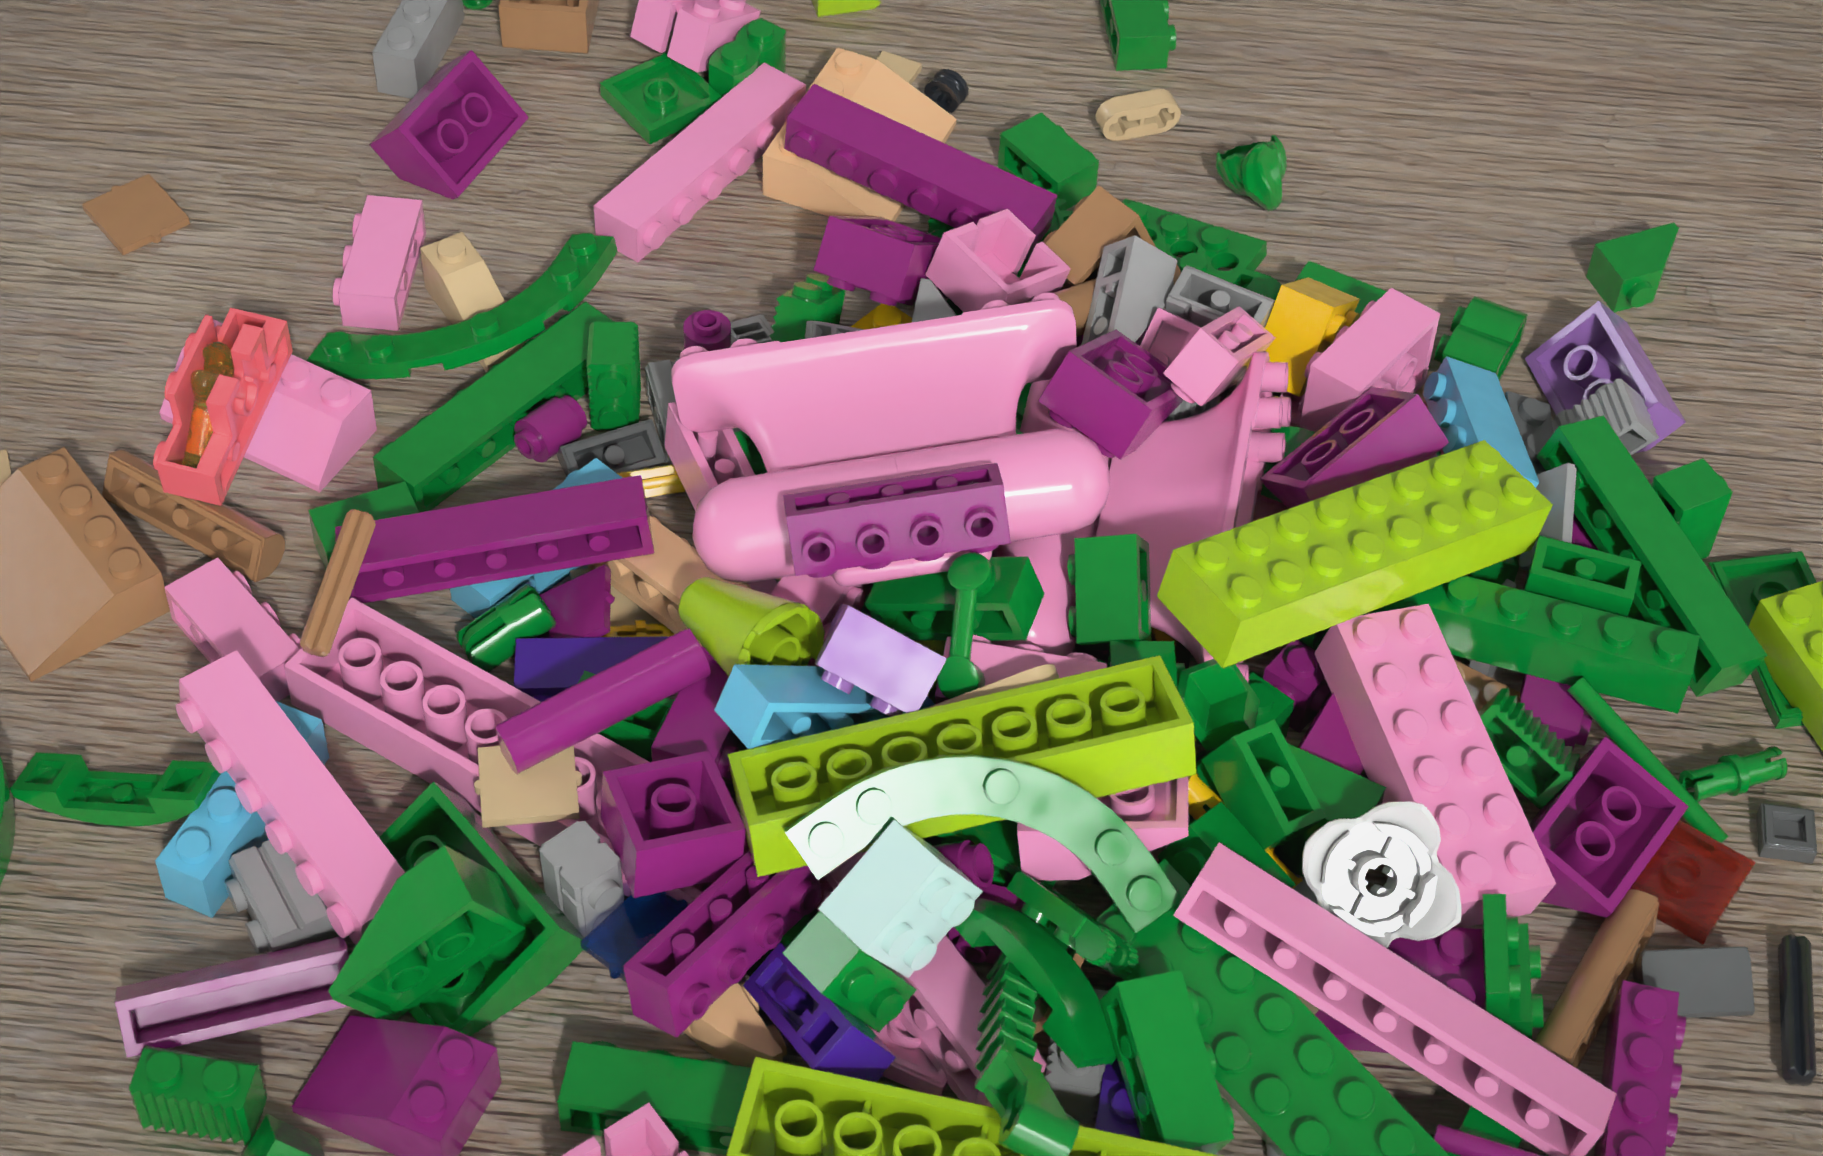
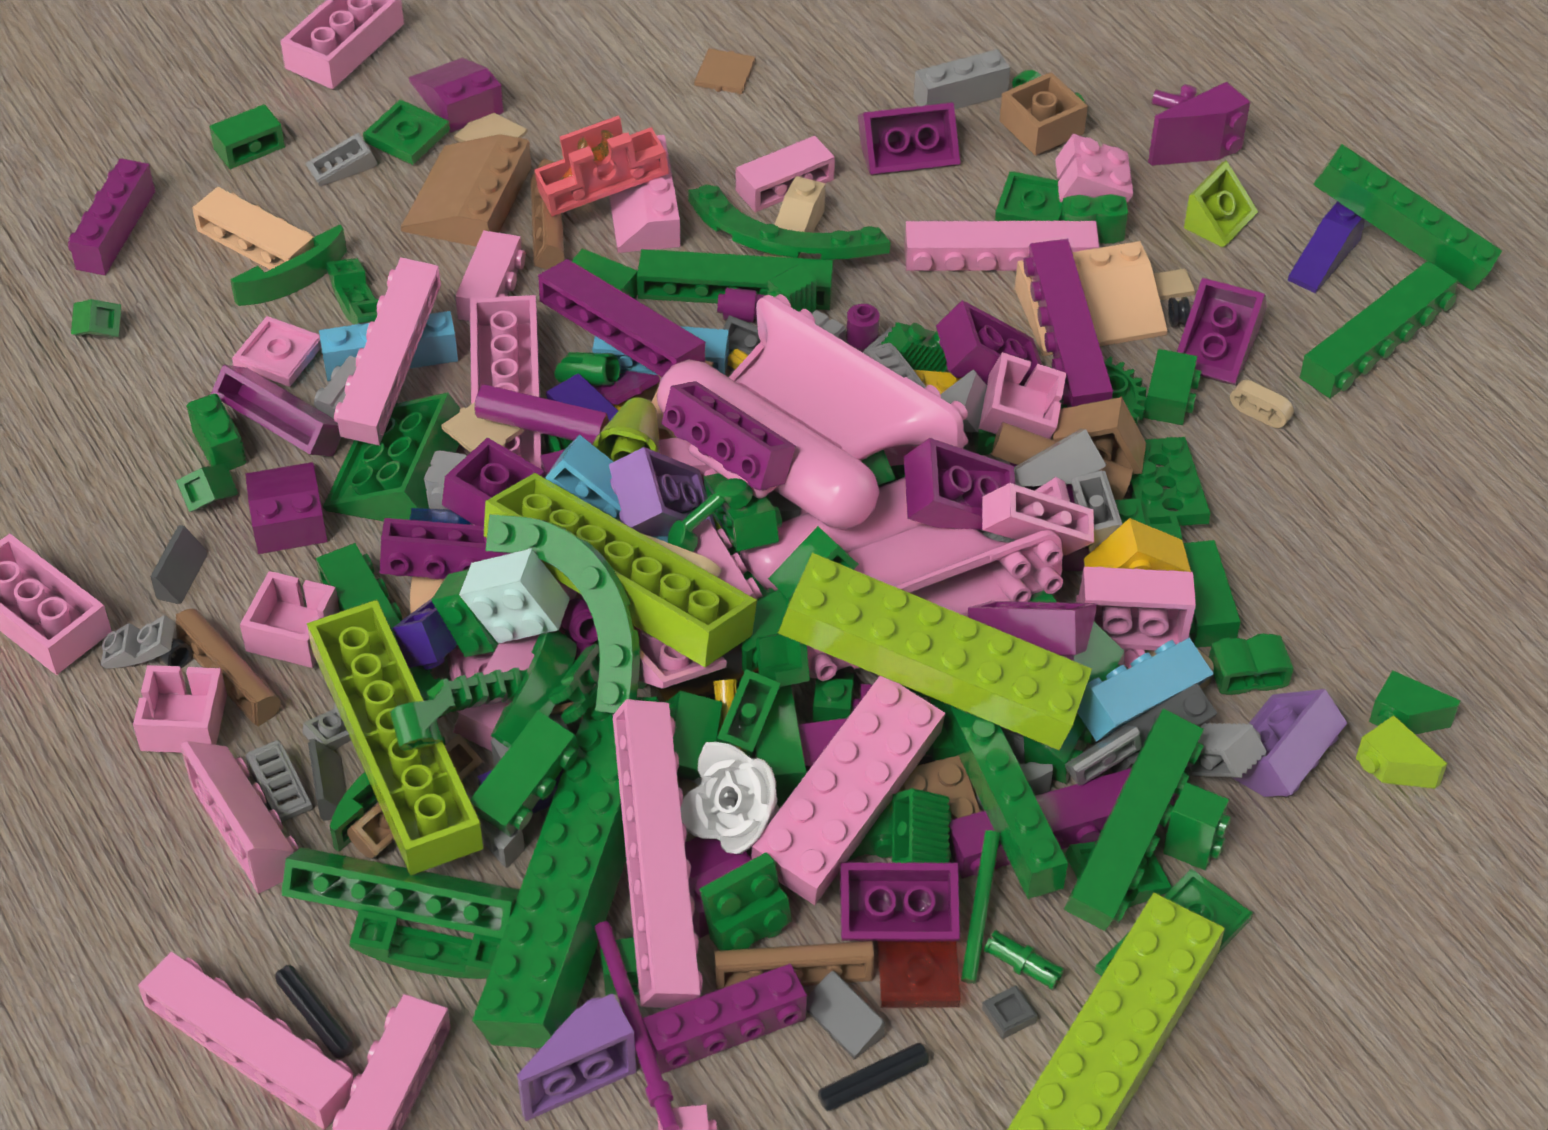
camera: 55 degrees right, 0 degrees up
medium nougat axle [300,509,376,657] -> none
green slope [328,845,526,1021] -> none
green hair [1216,135,1287,211] -> none
green brick [1523,535,1641,617] -> none
none -> bright pink plate [232,316,322,387]
none -> magenta slope [1177,278,1267,385]
none -> lime slope [1356,715,1447,789]

